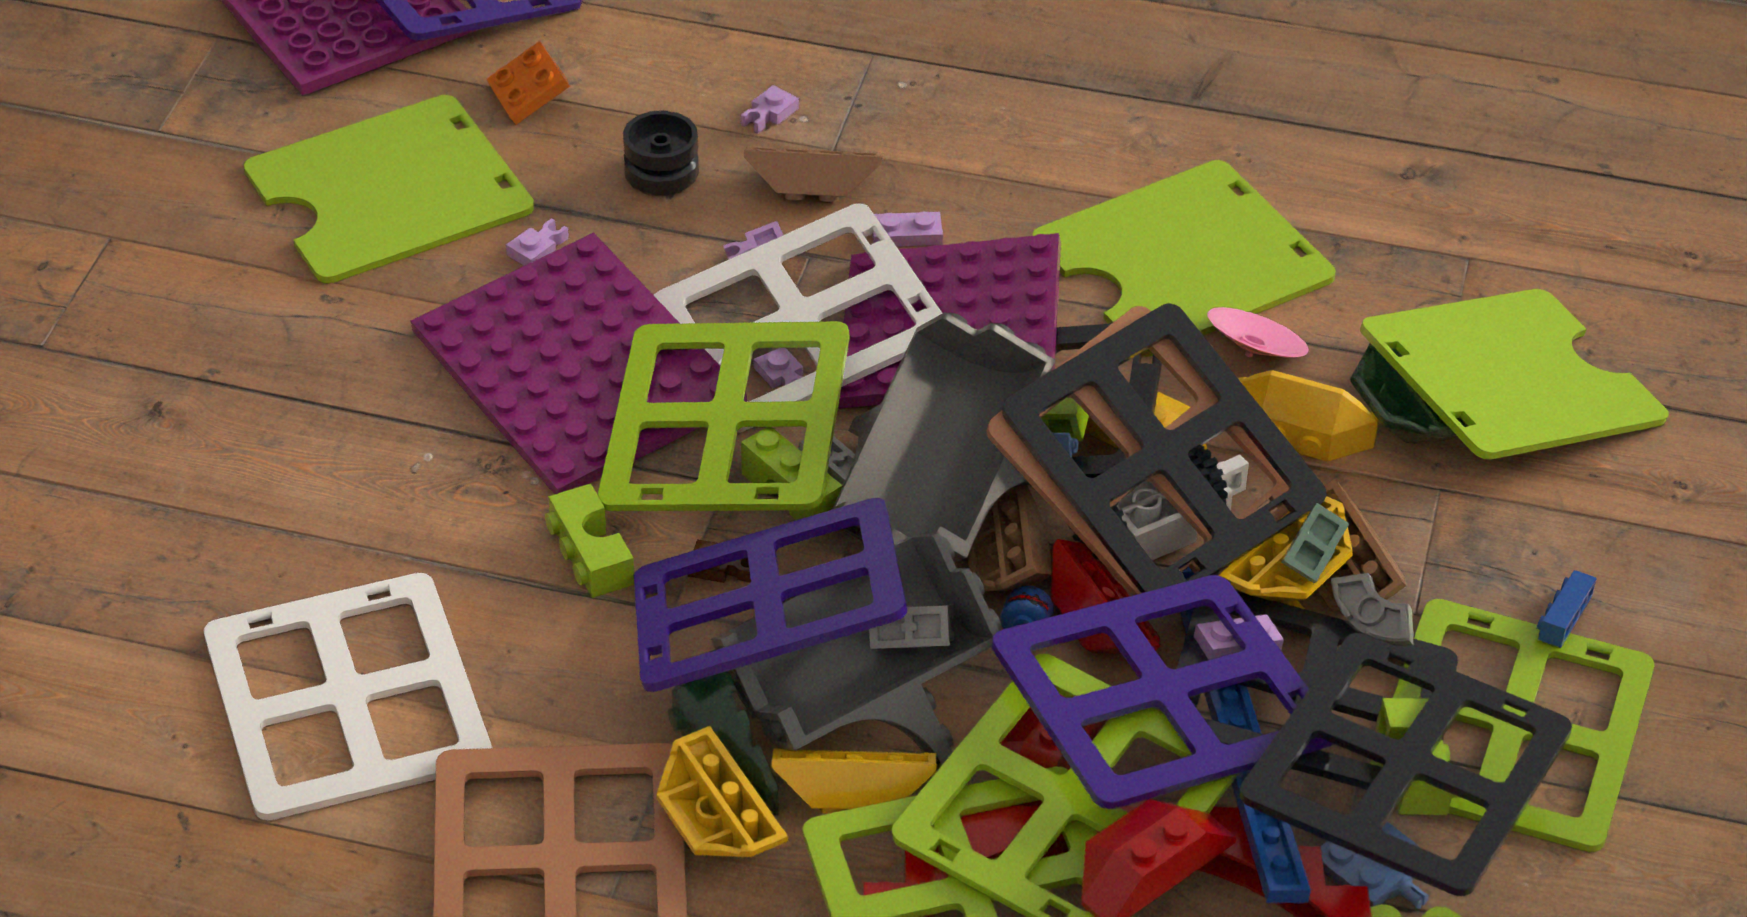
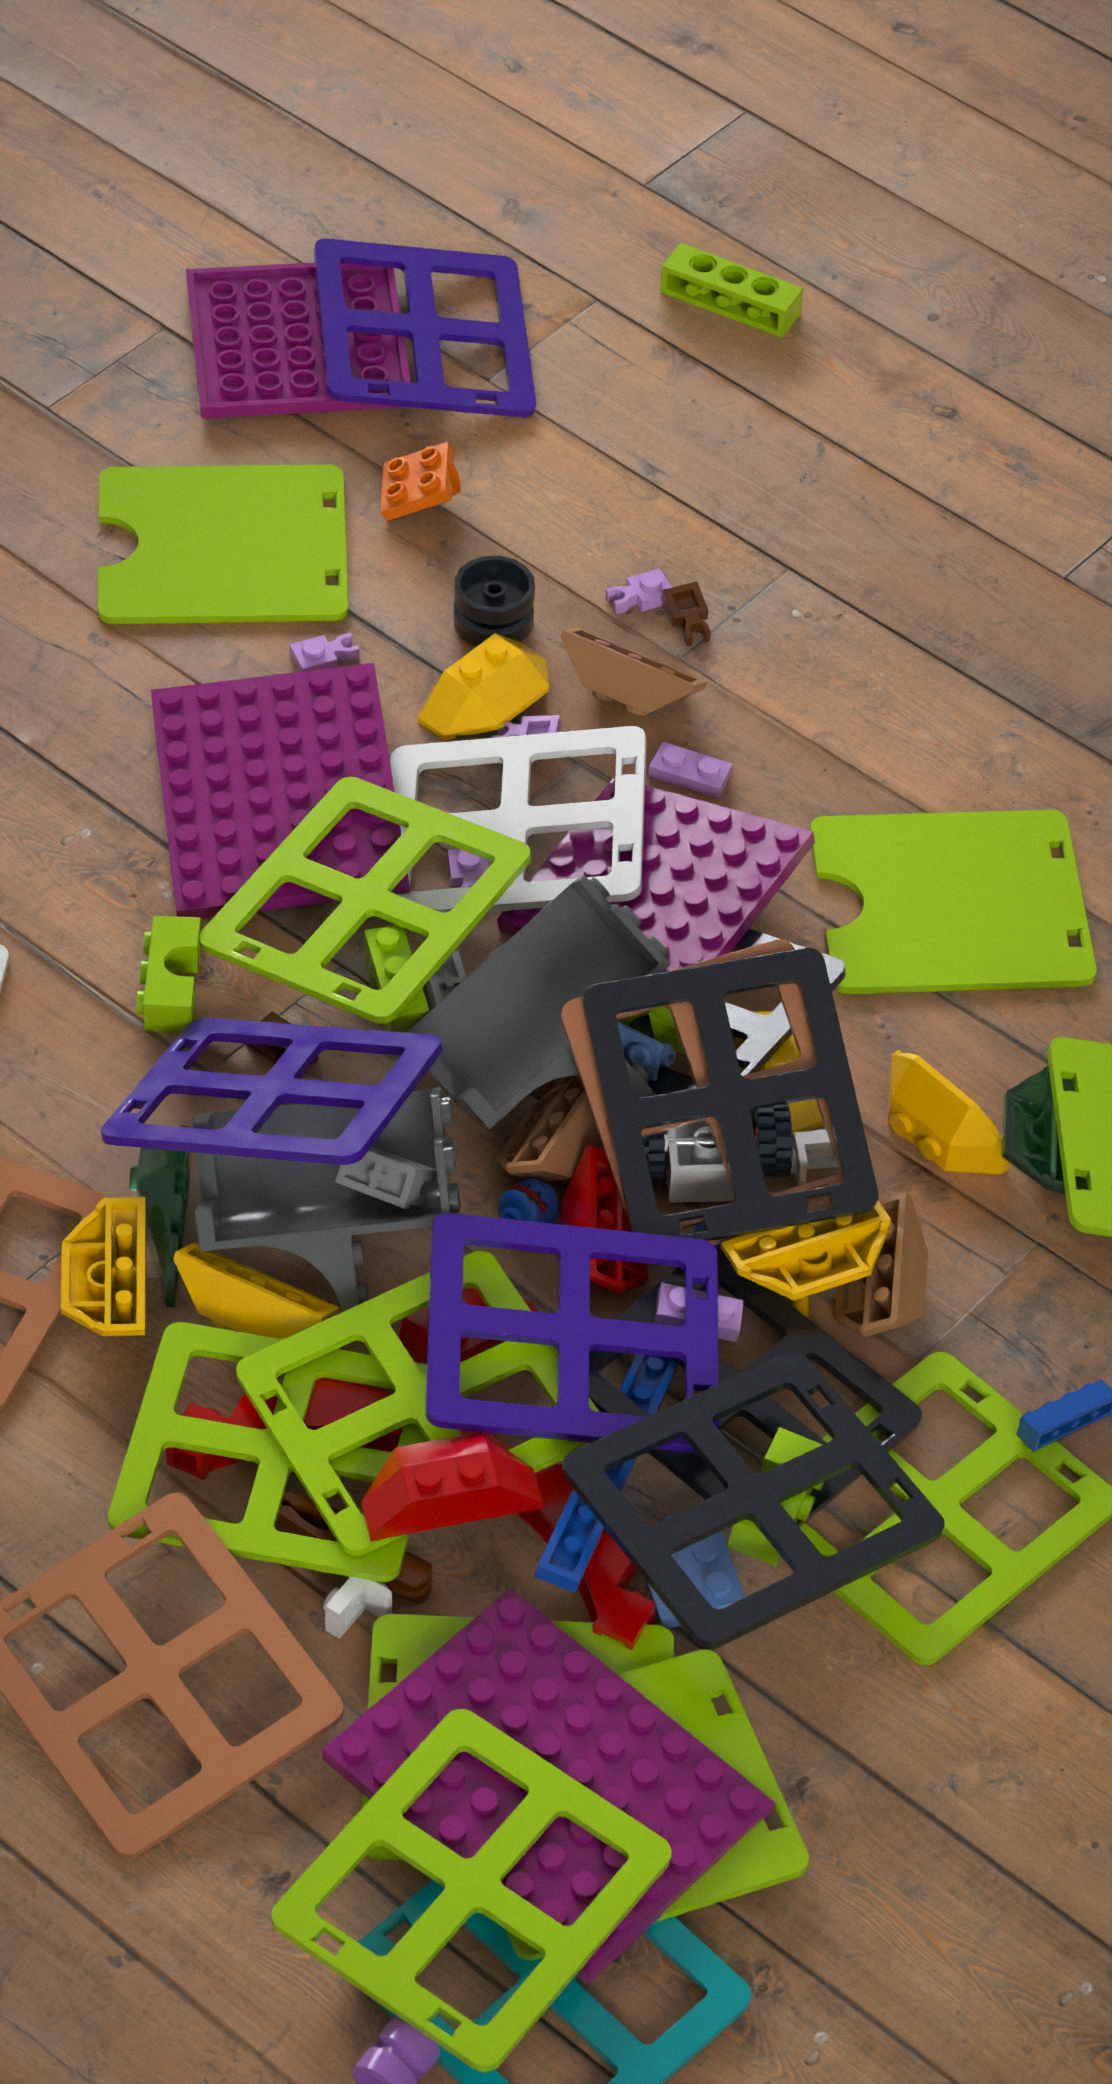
camera: 25 degrees right, 5 degrees up
bright pink hat [1207,307,1309,358] -> none
sand green slope [1281,503,1350,584] -> none
light grey tile [1331,573,1414,646] -> none
none -> yellow wedge [418,633,549,741]
none -> reddish brown plate [661,581,711,646]

